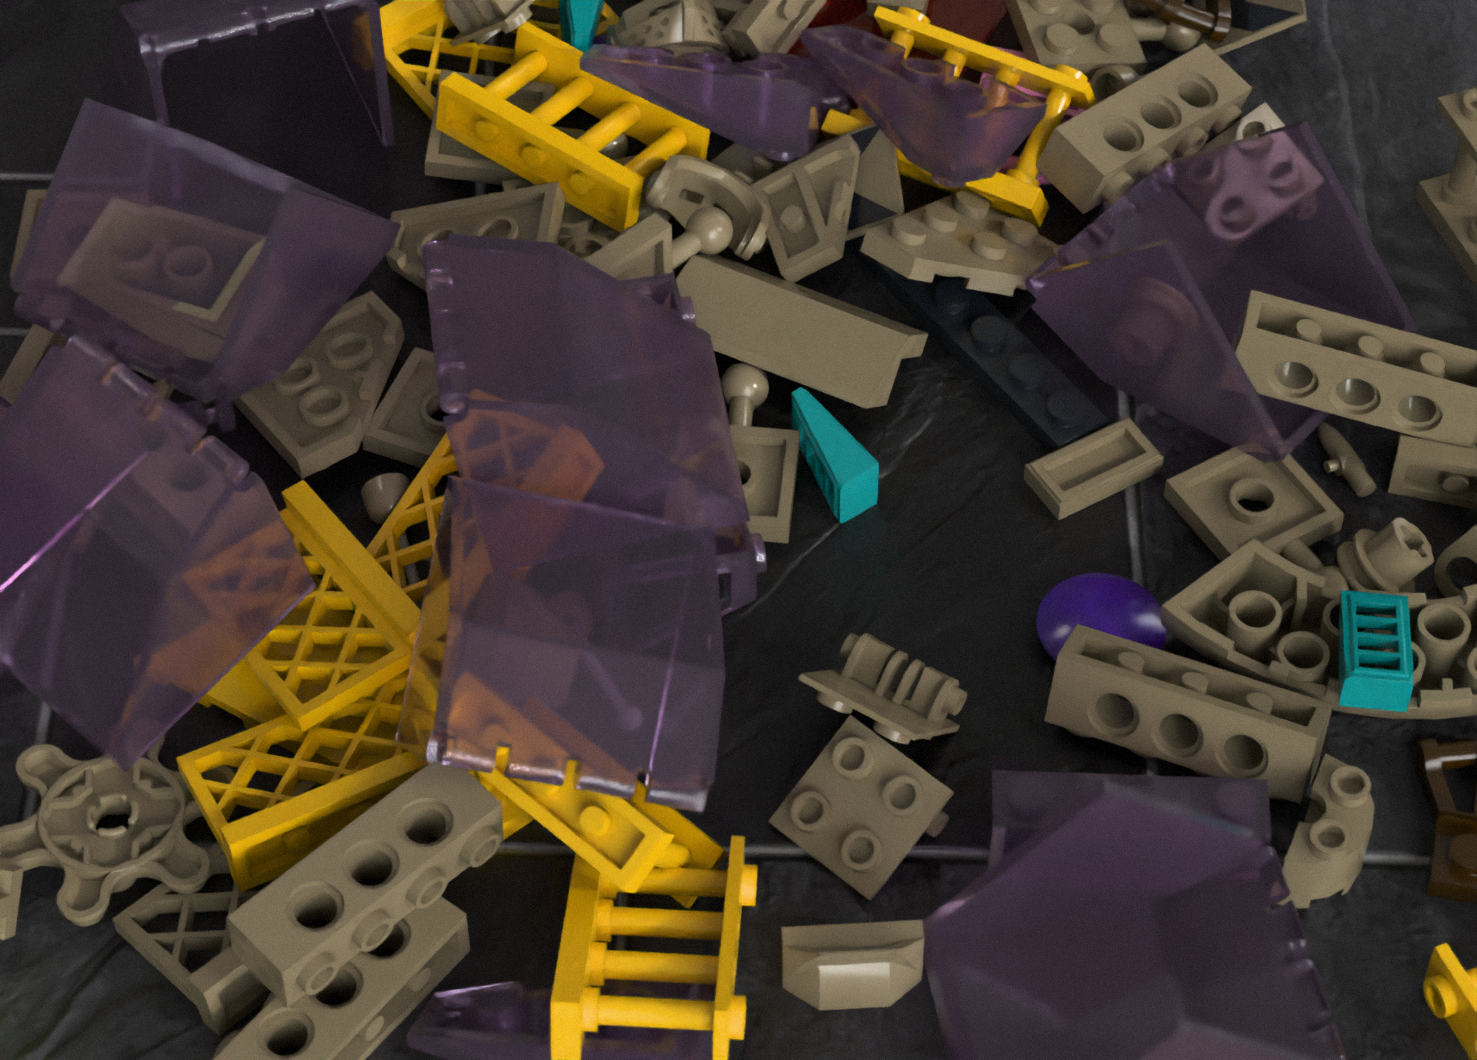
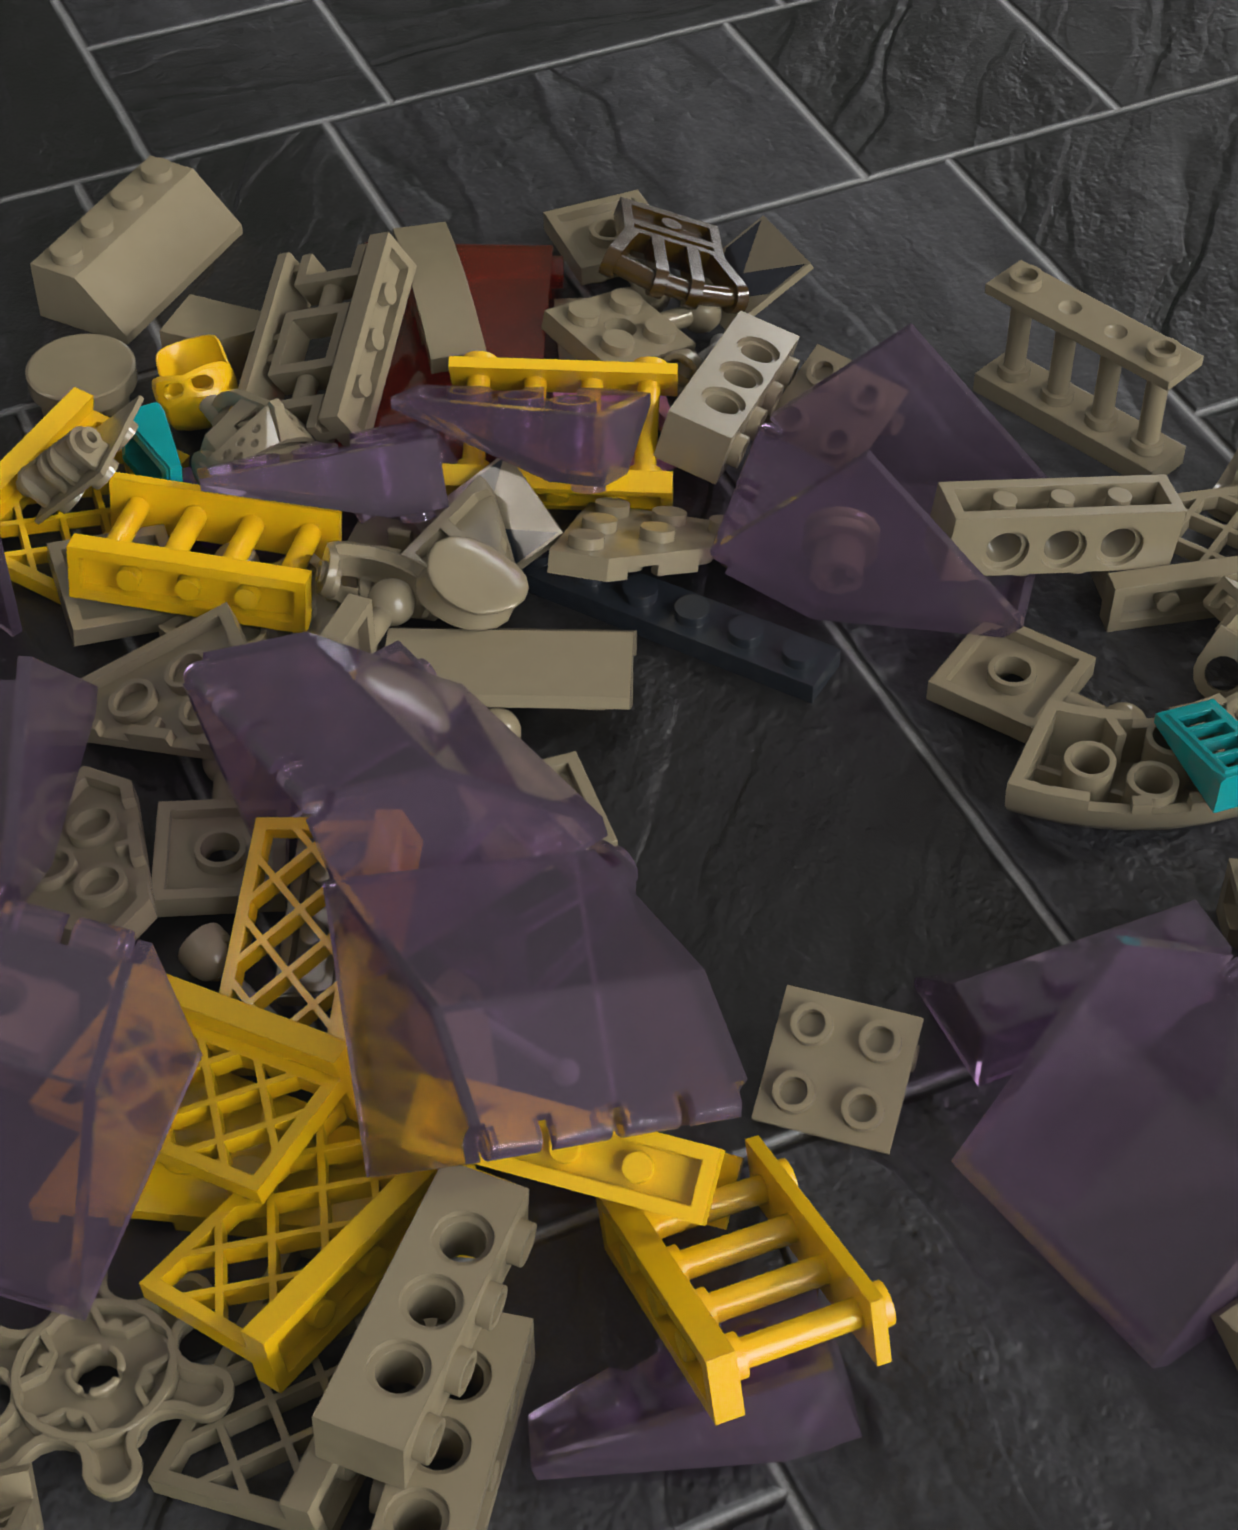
camera: 25 degrees left, 5 degrees down
dark tan slope [781,920,924,1010] -> none
teal slope [791,387,879,524] -> none
dark tan hinge [798,633,967,744] -> none
dark tan tile [1024,417,1164,521] -> none
dark purple dish [1036,573,1166,662] -> none
dark tan brick [1044,624,1333,804] -> none
dark tan helmet [1316,421,1376,497] -> none
dark tan piece [1337,517,1434,593] -> none
none -> dark tan piece [415,536,529,631]

